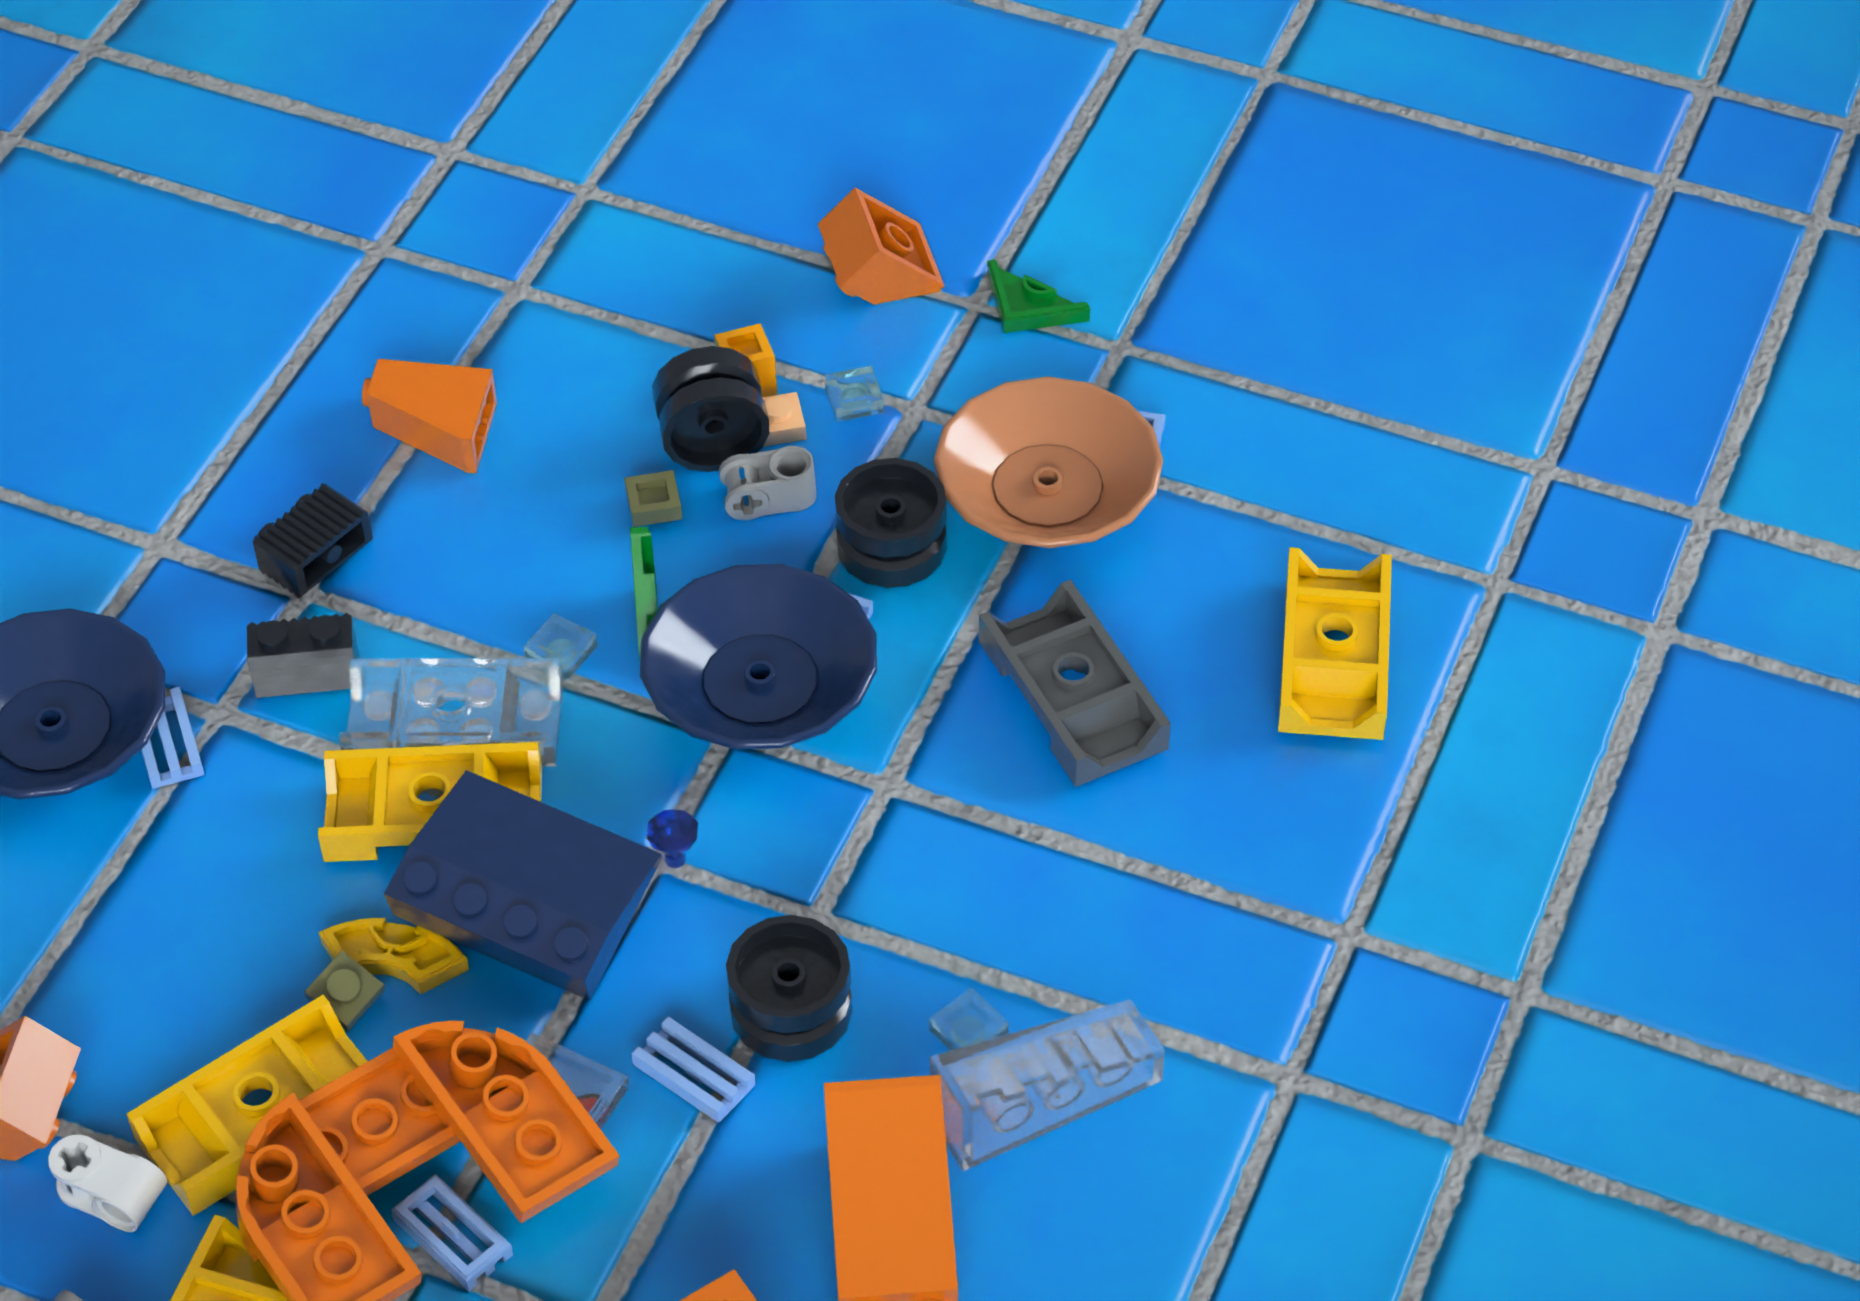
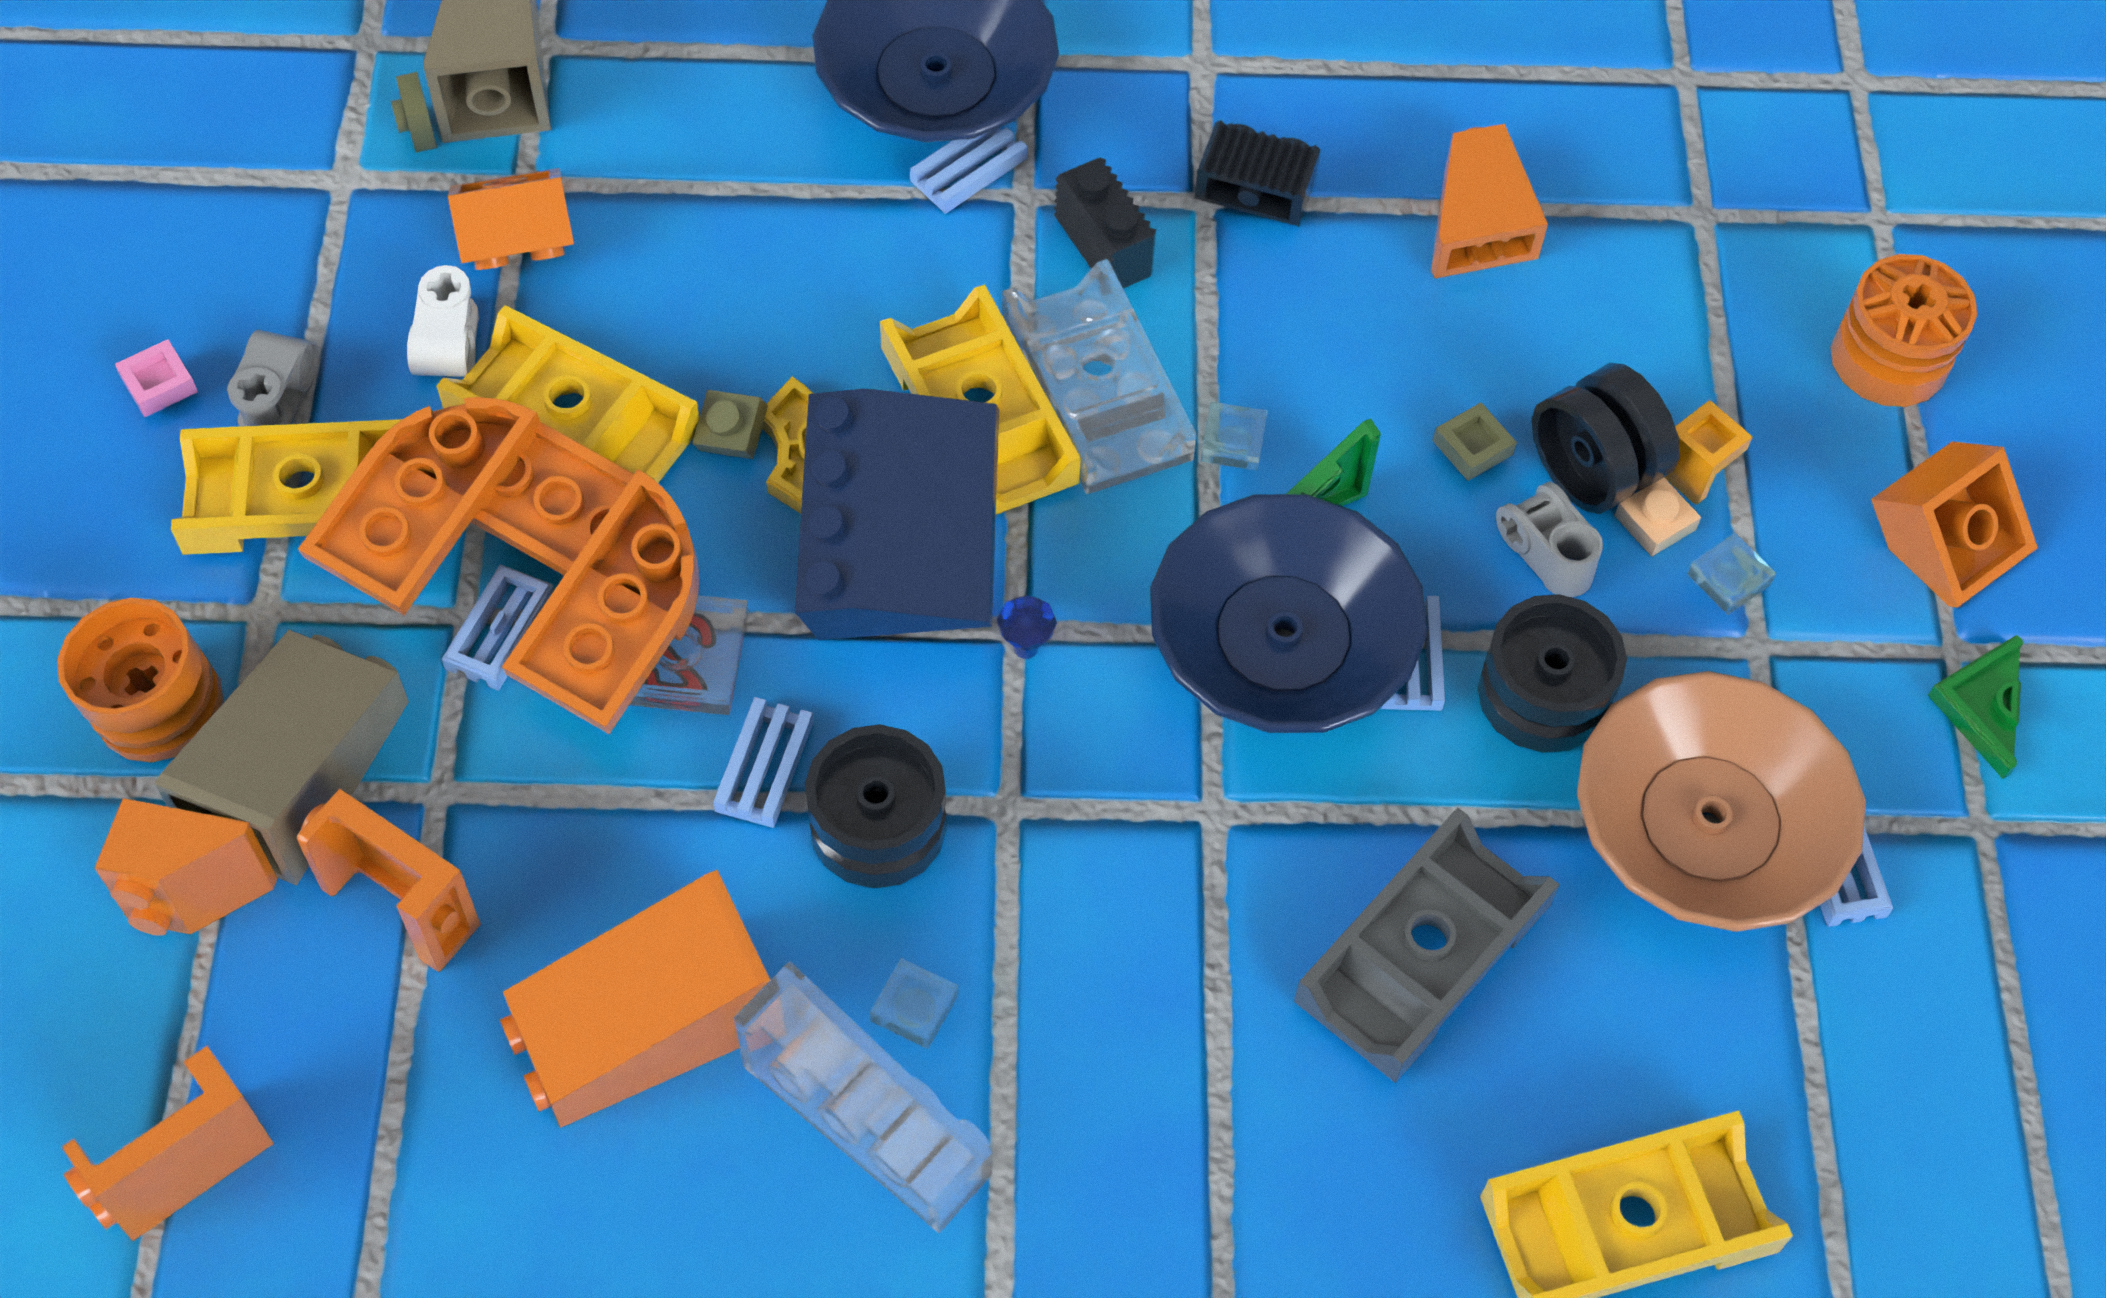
camera: 65 degrees right, 10 degrees up
none -> orange wheel [1831,254,1978,407]

